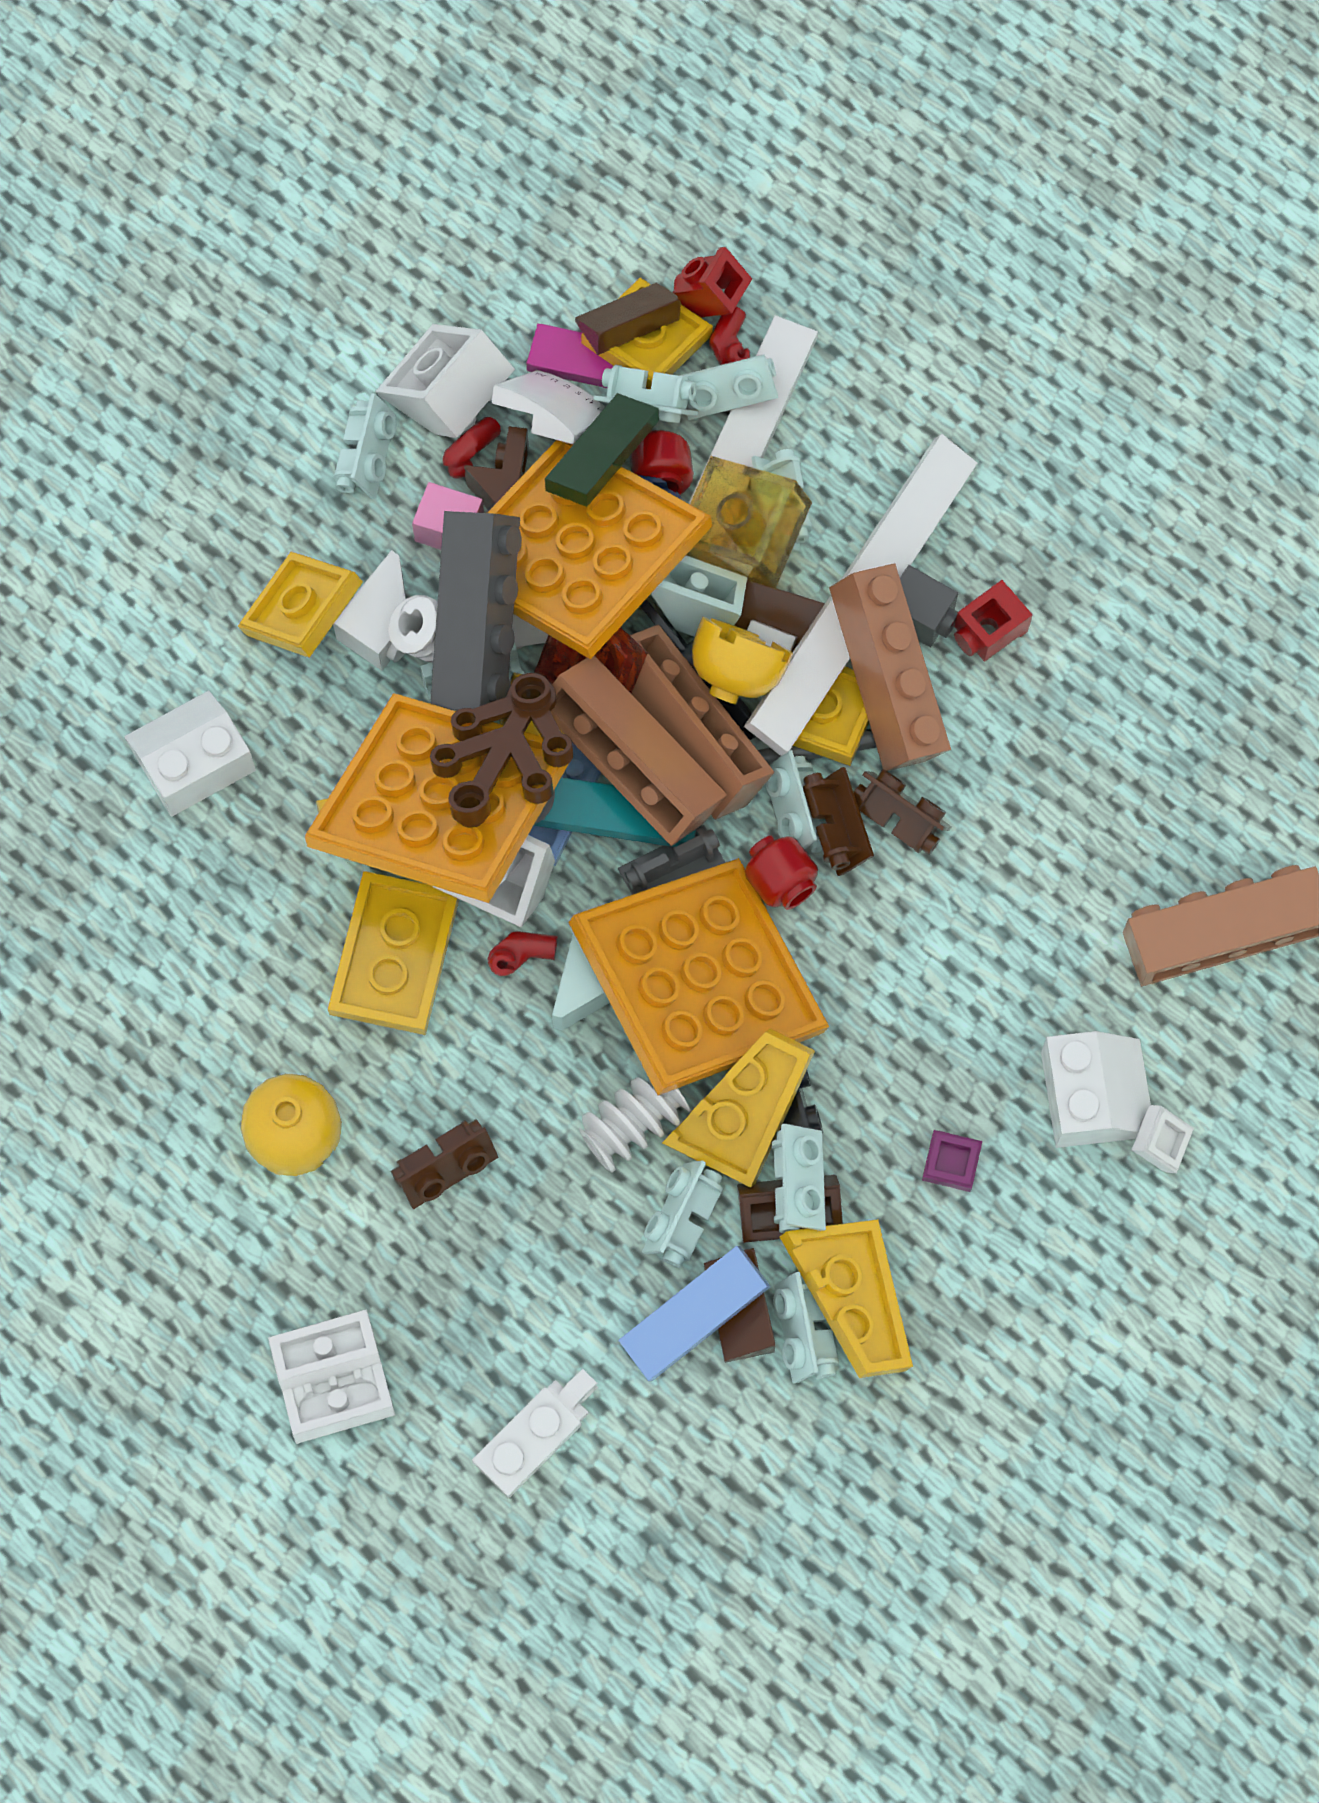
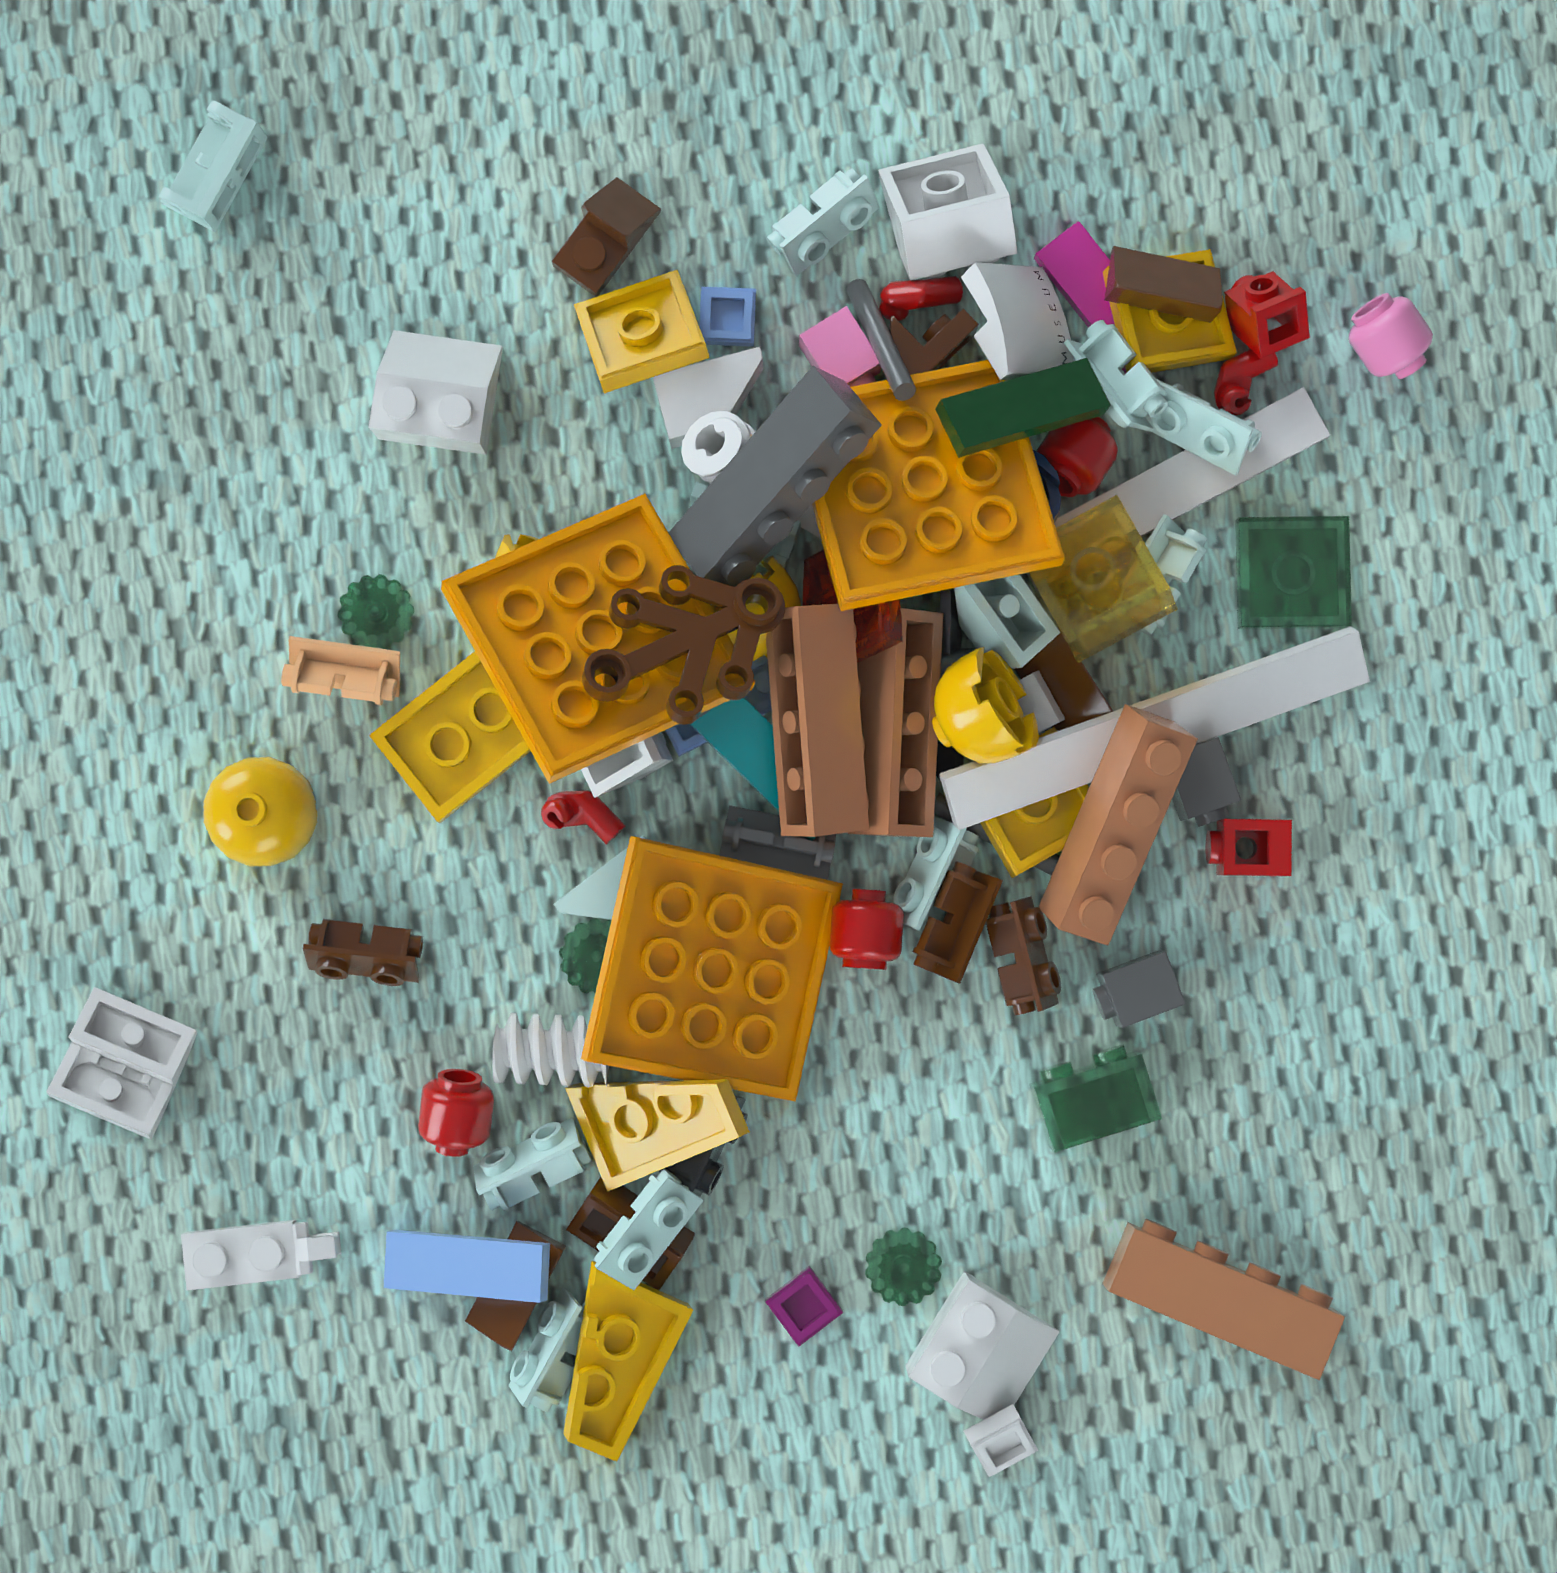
camera: 40 degrees right, 15 degrees up
none -> light nougat hinge [281,636,400,705]
none -> clear green piece [337,574,415,649]
none -> red head [418,1069,494,1157]
none -> reddish brown slope [551,177,661,297]
none -> clear green piece [559,918,611,994]
none -> light blue tile [699,287,756,347]
none -> dark grey bar [846,279,916,401]
none -> clear green piece [865,1227,942,1306]
none -> clear green brick [1029,1045,1162,1153]
none -> dark grey brick [1092,950,1186,1028]
none -> clear green tile [1235,516,1352,629]
none -> bright pink head [1348,293,1433,379]

